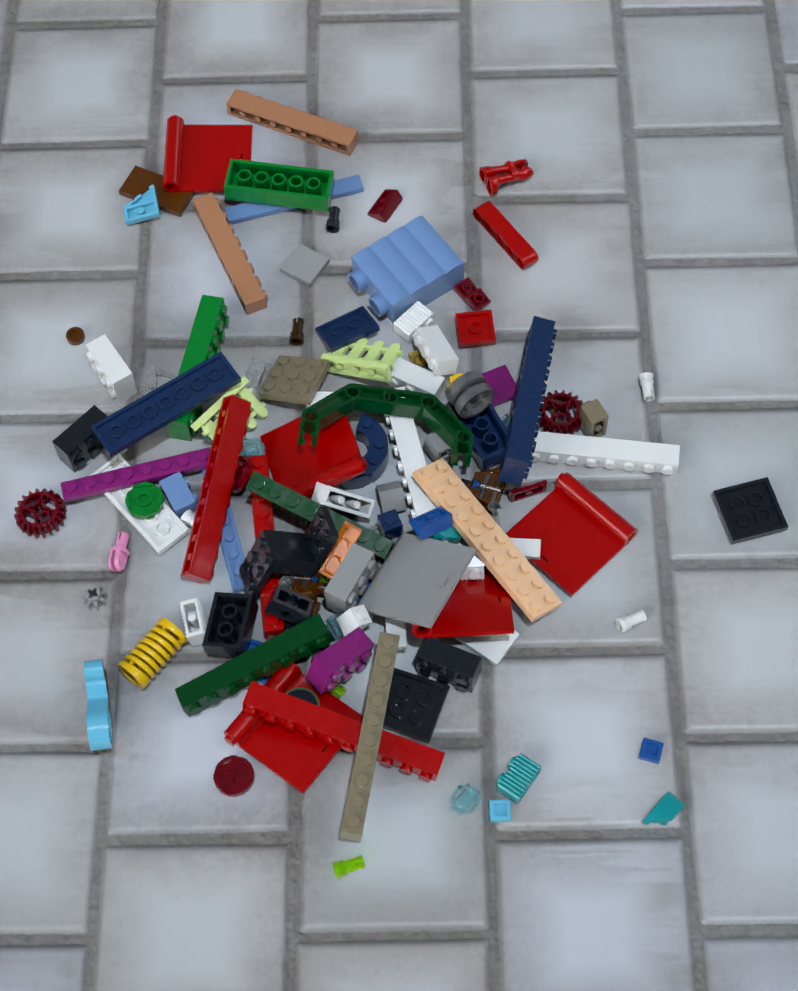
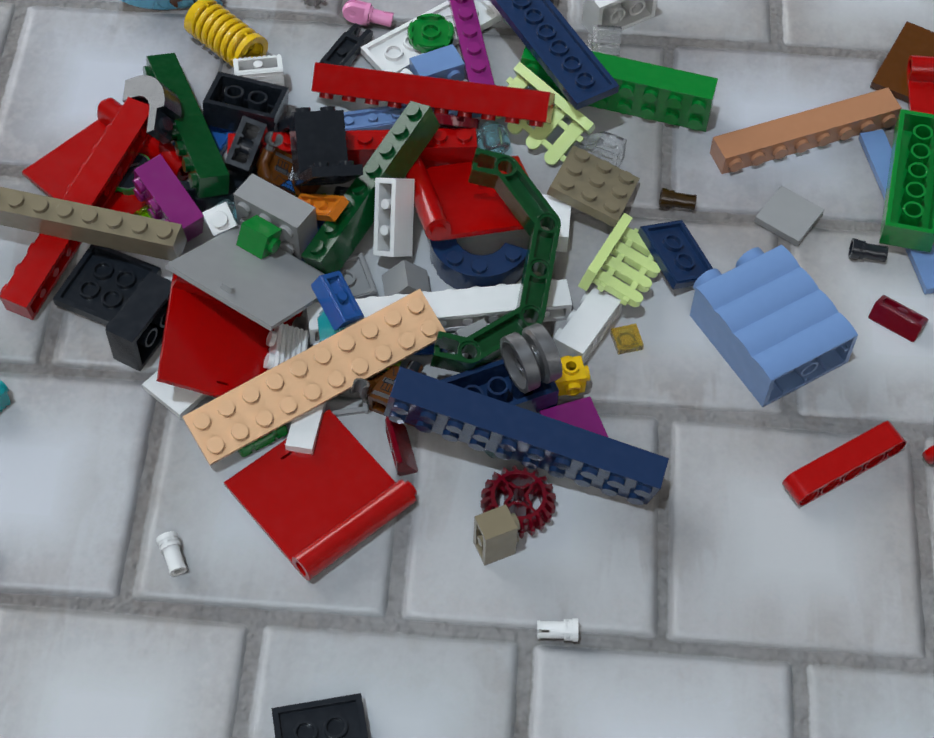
camera: 90 degrees right, 5 degrees down
medium azure wing [123,184,161,225] -> none
dark red tile [213,755,255,797] -> none
dark blue brick [377,509,403,540] -> none
white brick [393,301,435,344] -> none
white brick [414,325,459,376] -> none
dark red slope [453,277,491,311] -> none
red plate [455,310,496,348] -> none
white brick [532,431,680,475] -> none
none -> arch [123,75,182,144]
none -> green brick [236,215,282,260]
none -> black hinge [319,23,373,66]

